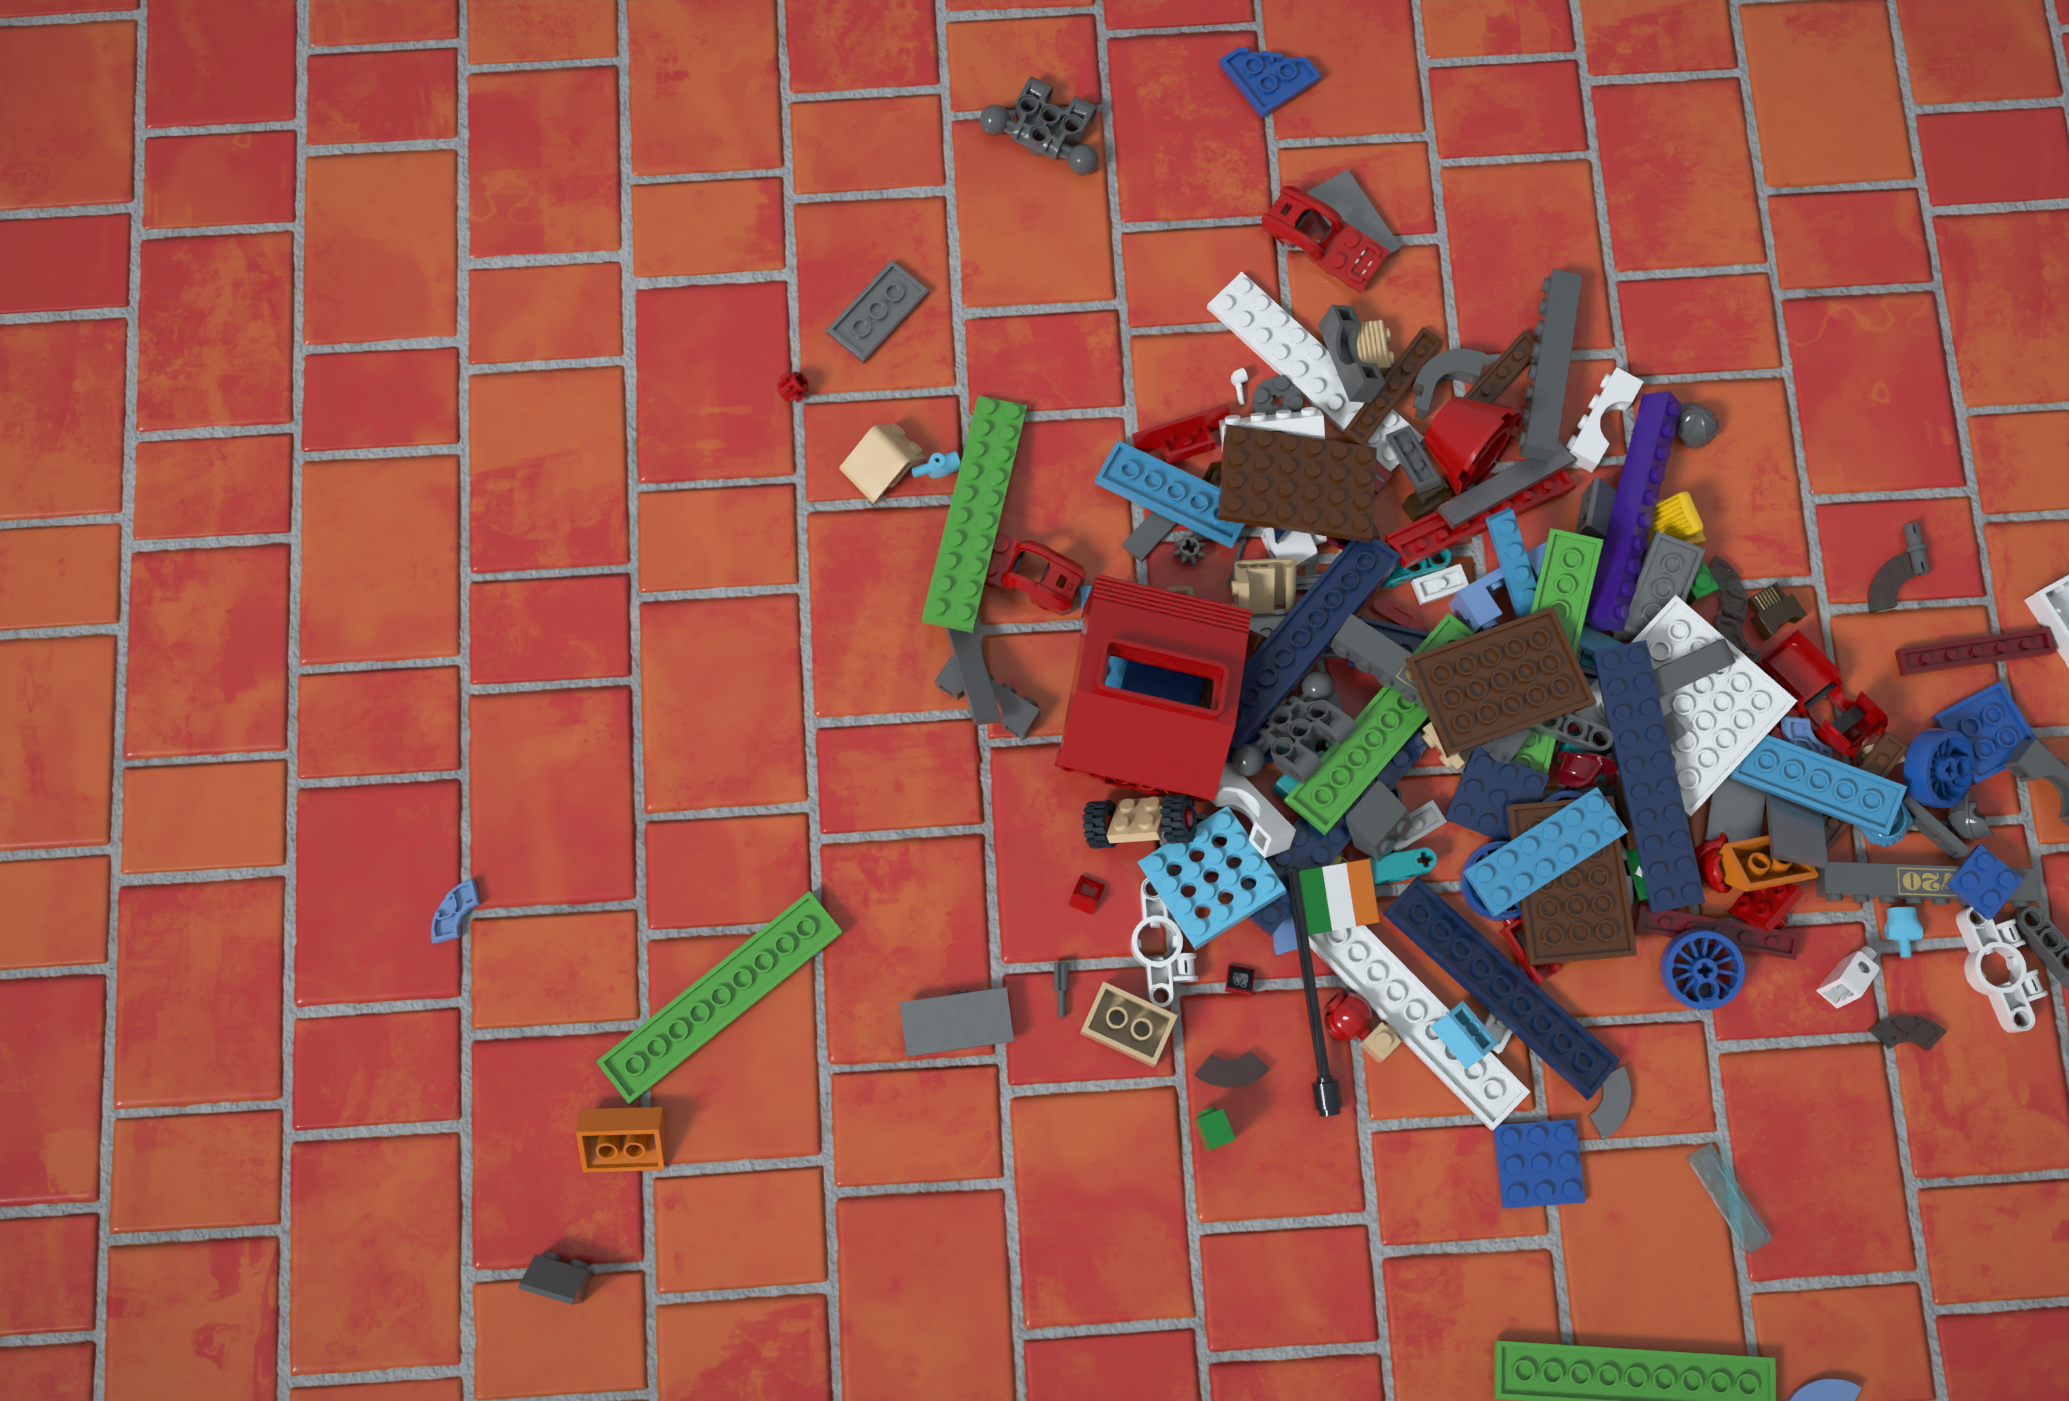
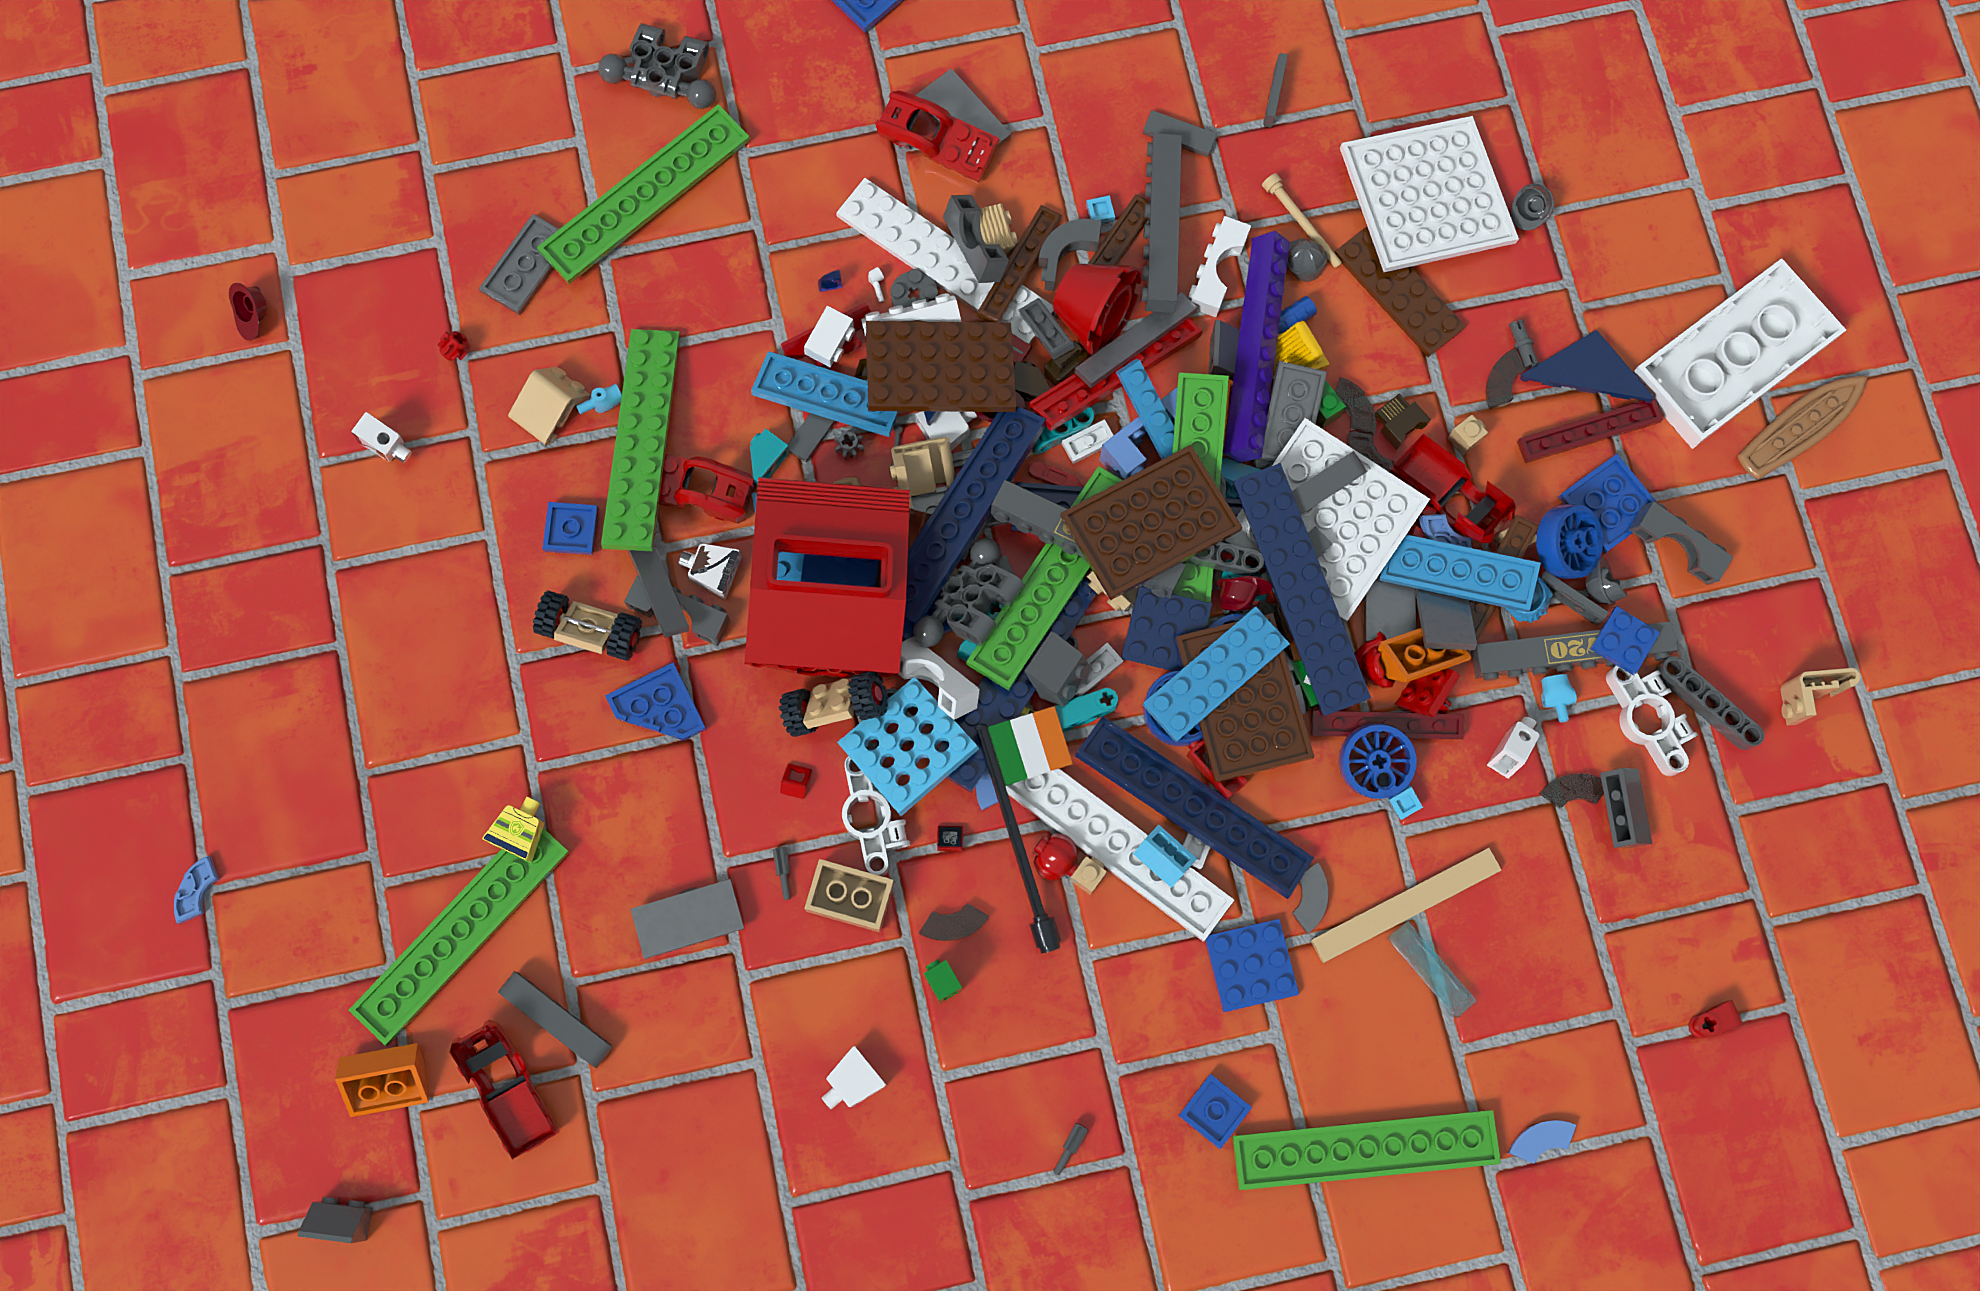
camera: 10 degrees left, 0 degrees up
none -> dark red piece [229,283,267,341]
none -> white torso [351,412,412,463]
none -> red piece [449,1020,560,1160]
none -> light yellow torso [482,797,544,863]
none -> dark grey beam [498,970,613,1068]
none -> plate [533,590,642,661]
none -> bright green plate [537,104,750,284]
none -> blue plate [542,502,599,555]
none -> blue plate [605,663,707,741]
none -> white torso [679,544,742,599]
none -> teal slope [750,428,790,487]
none -> white brick [804,306,855,368]
none -> clear blue tile [818,270,843,292]
none -> white torso [821,1046,887,1109]
none -> dark brown slope [1014,361,1050,402]
none -> dark grey axle [1053,1123,1089,1175]
none -> medium azure plate [1086,195,1115,224]
none -> dark grey tile [1143,110,1217,157]
none -> blue plate [1178,1074,1252,1149]
none -> tan piece [1262,173,1342,268]
none -> dark grey tile [1263,53,1288,128]
none -> blue axle [1278,296,1317,334]
none -> tan tile [1310,848,1501,963]
none -> reddish brown plate [1335,226,1466,358]
none -> white plate [1340,116,1519,272]
none -> medium azure plate [1388,785,1423,820]
none -> tan brick [1447,415,1488,456]
none -> dark grey piece [1511,183,1555,230]
none -> dark blue tile [1520,330,1655,403]
none -> dark grey brick [1600,768,1653,848]
none -> red piece [1688,1000,1744,1039]

